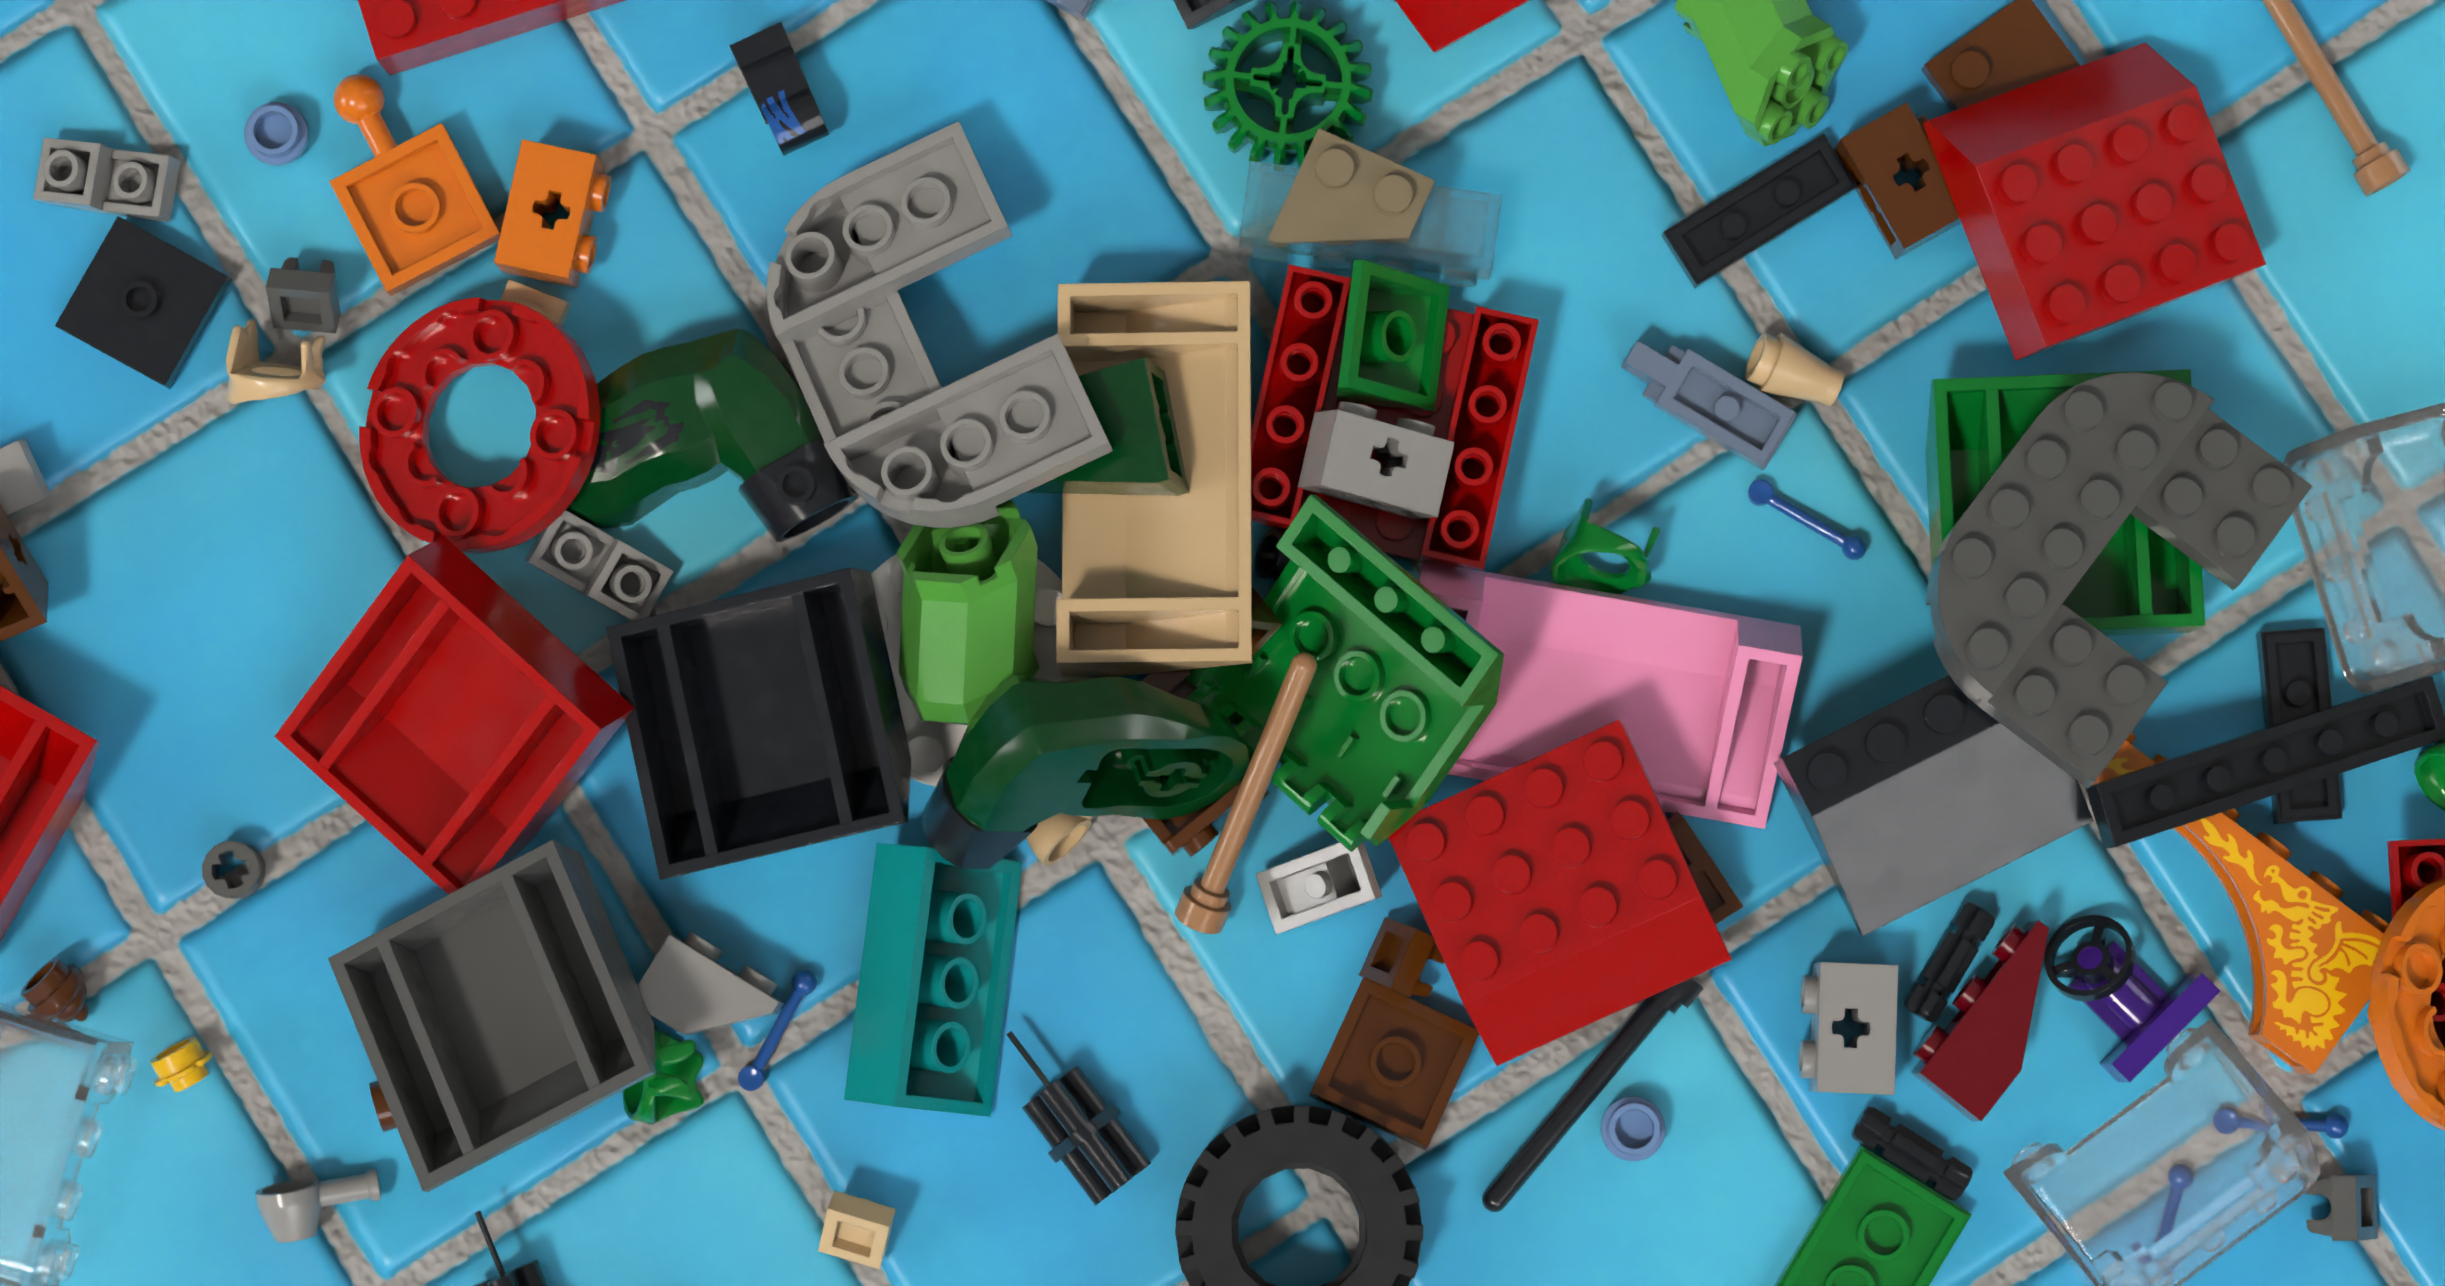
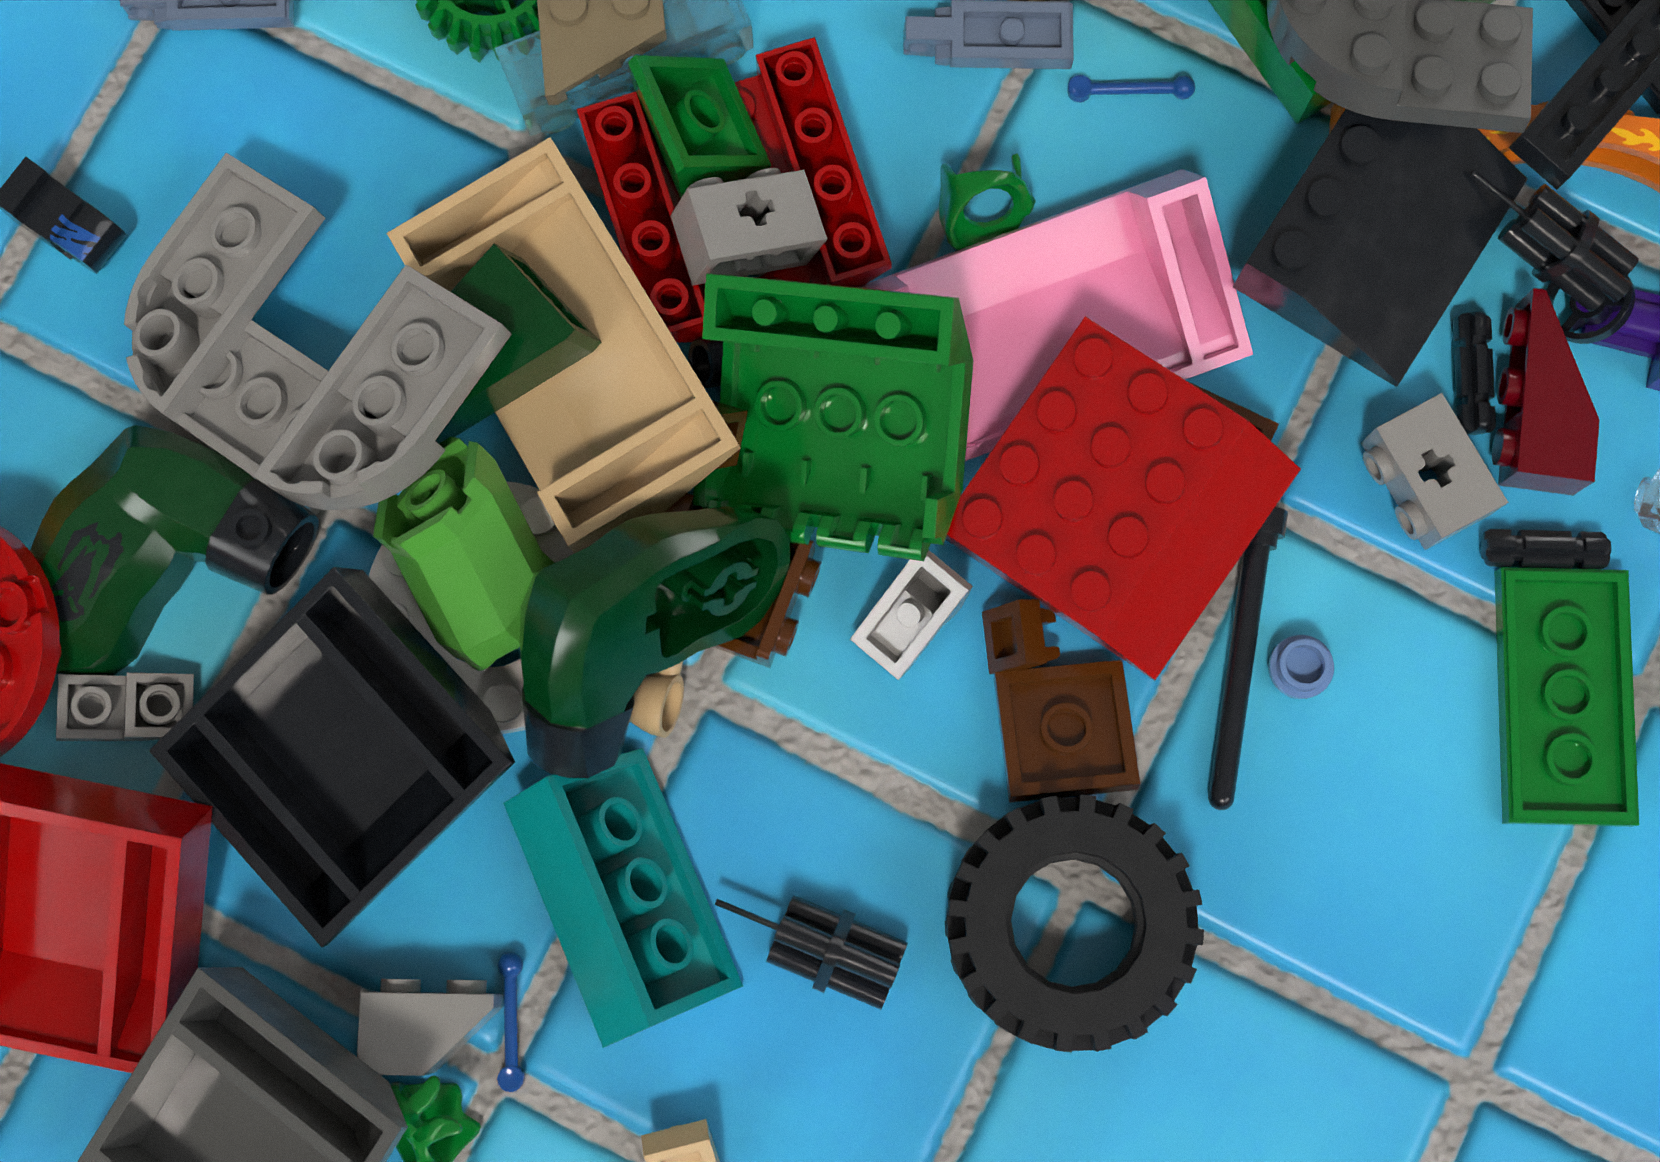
camera: 30 degrees left, 5 degrees down
medium nougat piece [1175,652,1317,934] -> none
none -> black piece [1470,170,1639,312]

